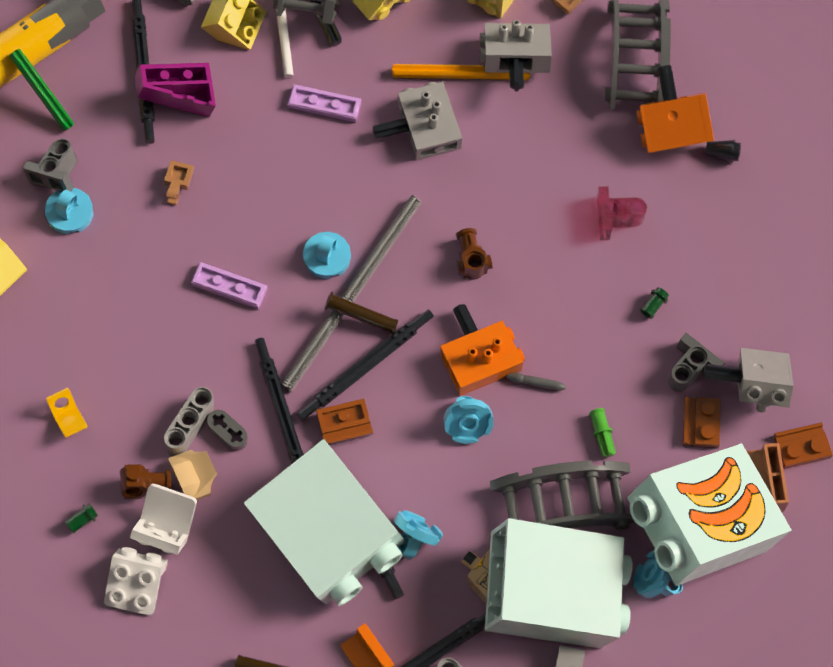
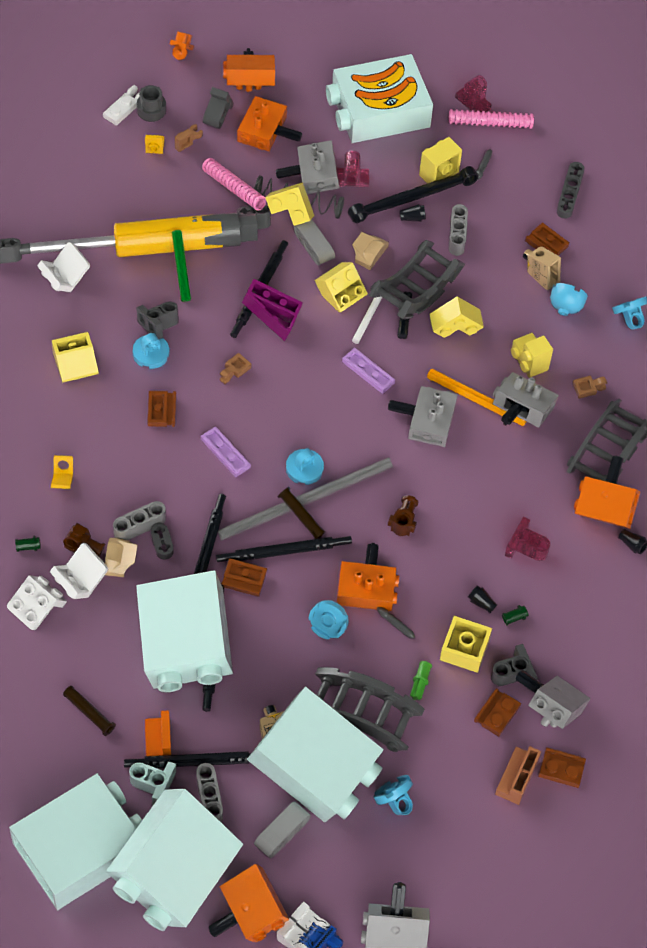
camera: 30 degrees right, 10 degrees down
medium azure tile [394,510,443,560] -> none
light aqua brick [627,444,792,586] -> none
none -> dark orange plate [147,391,176,427]
none -> light yellow brick [440,616,492,673]
none -> black cone [468,585,498,613]

